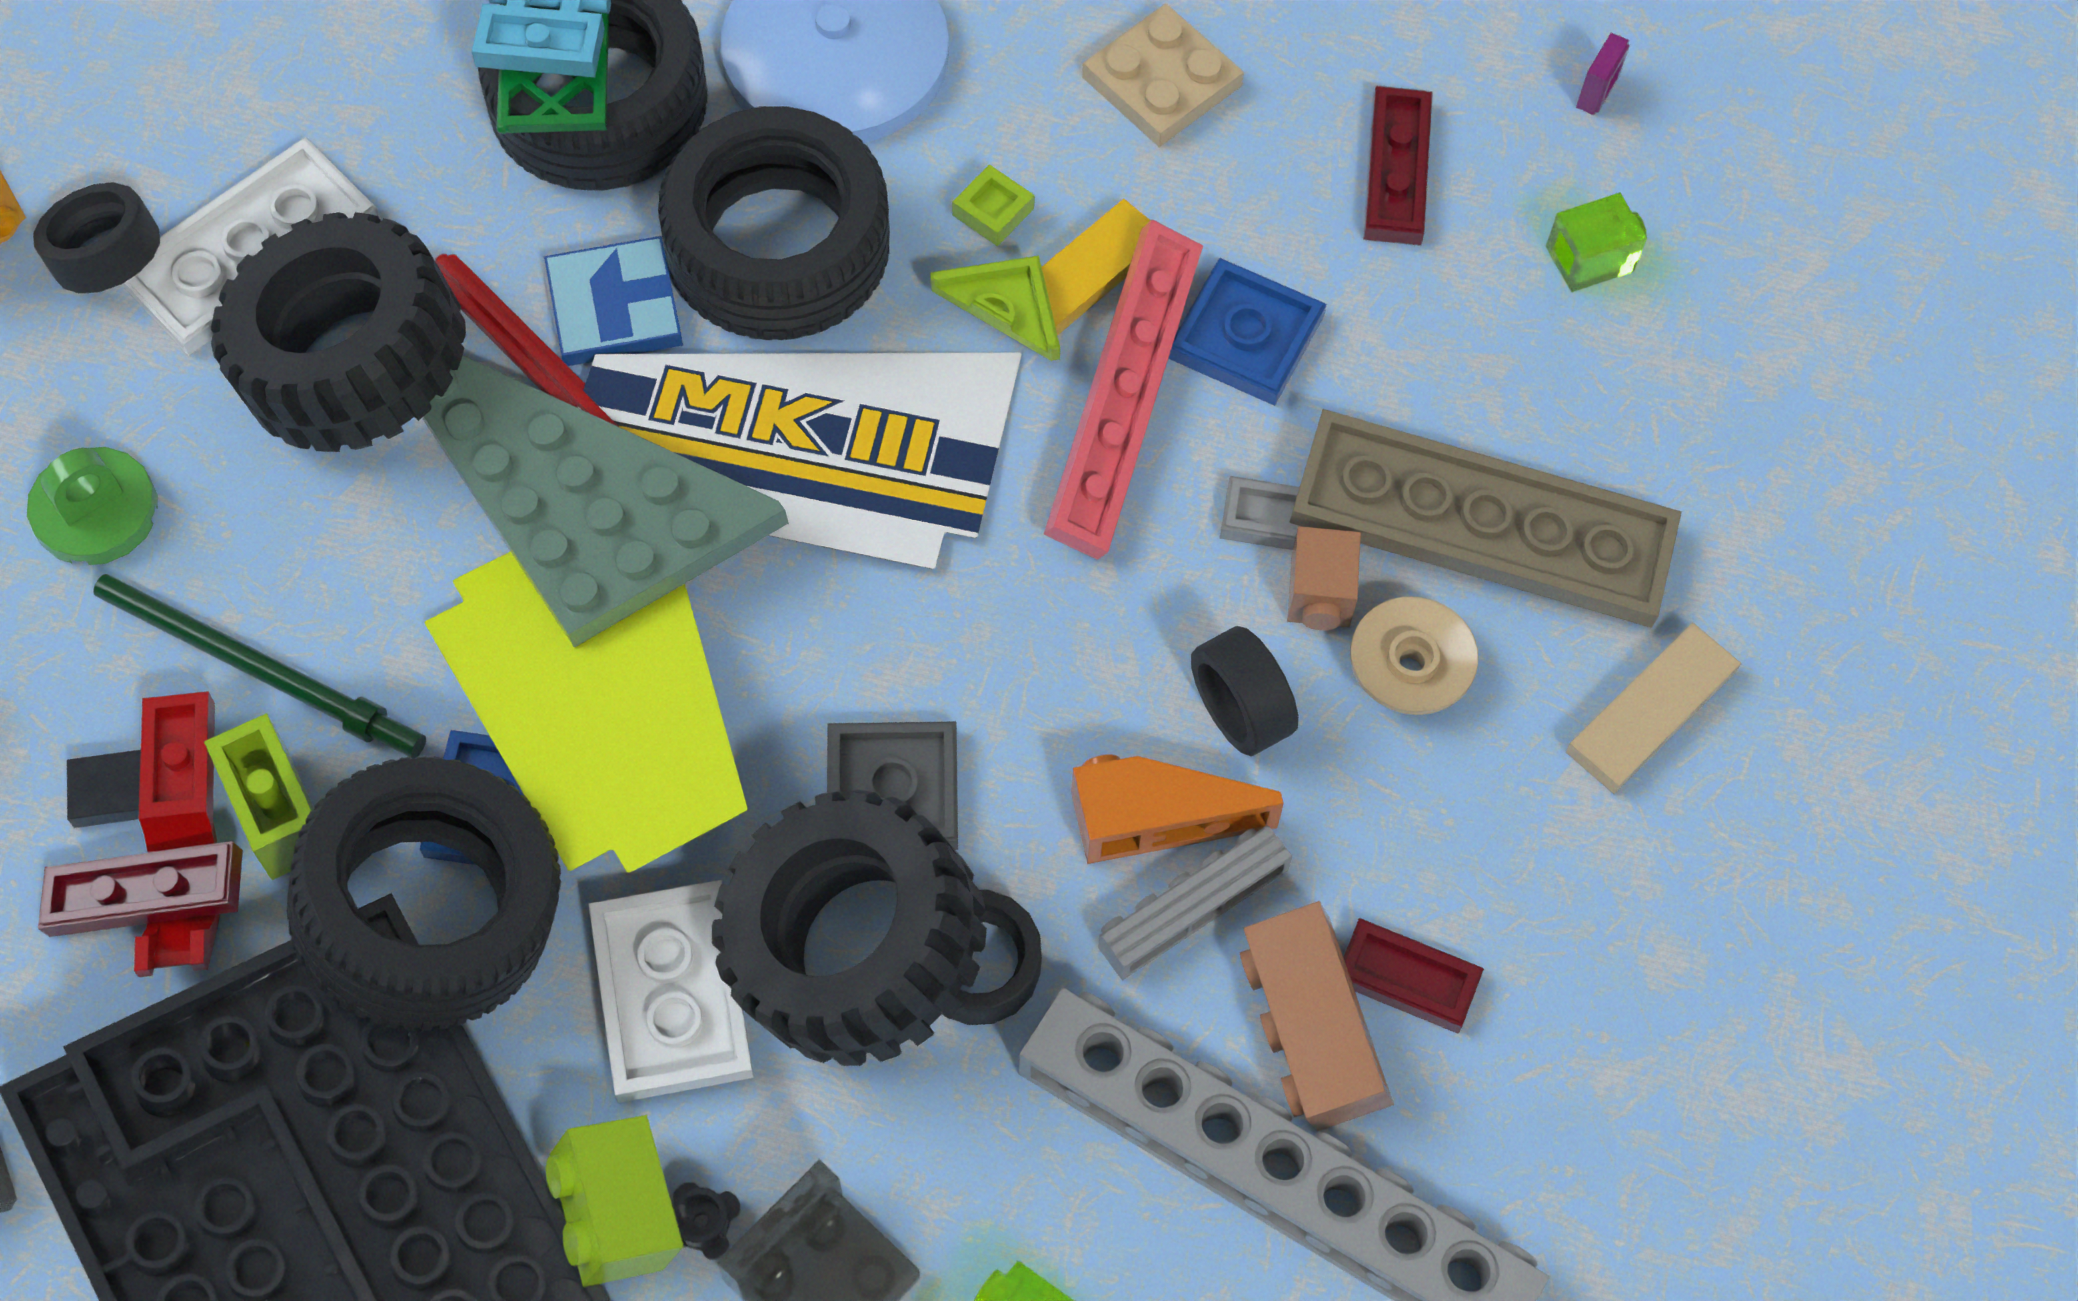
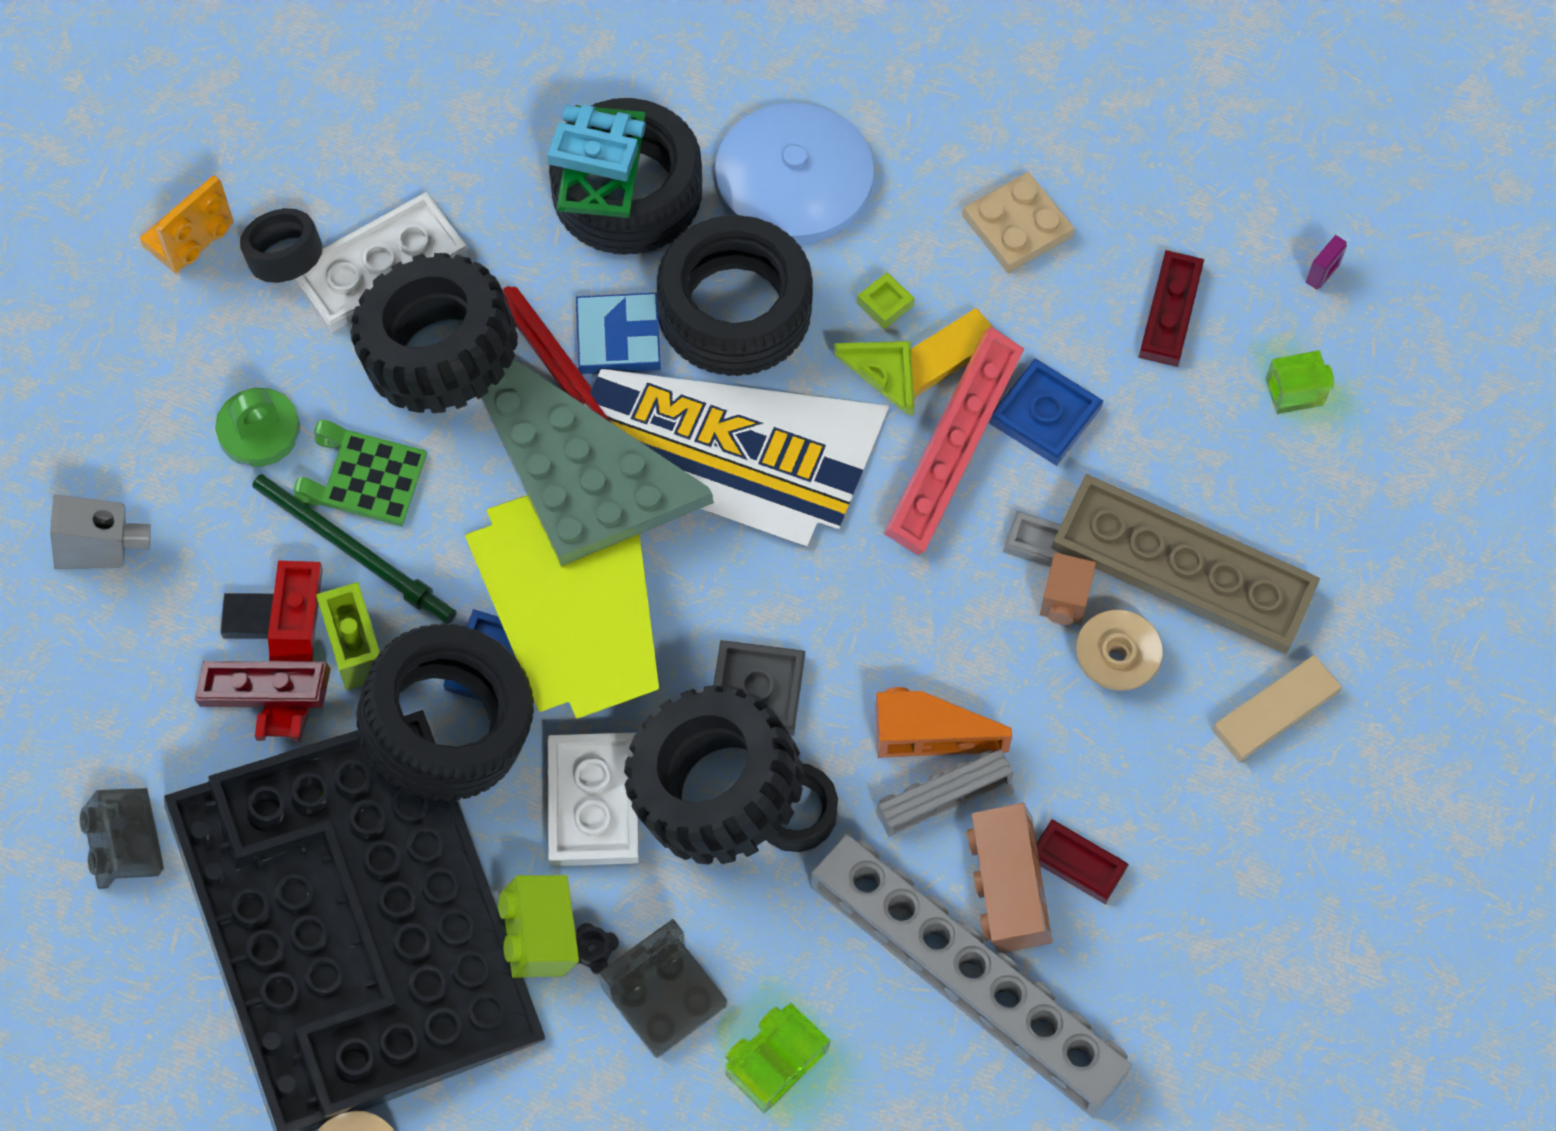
camera: 10 degrees right, 0 degrees up
black tyre [1191,626,1299,756] -> none
none -> bright green flag [293,419,427,527]

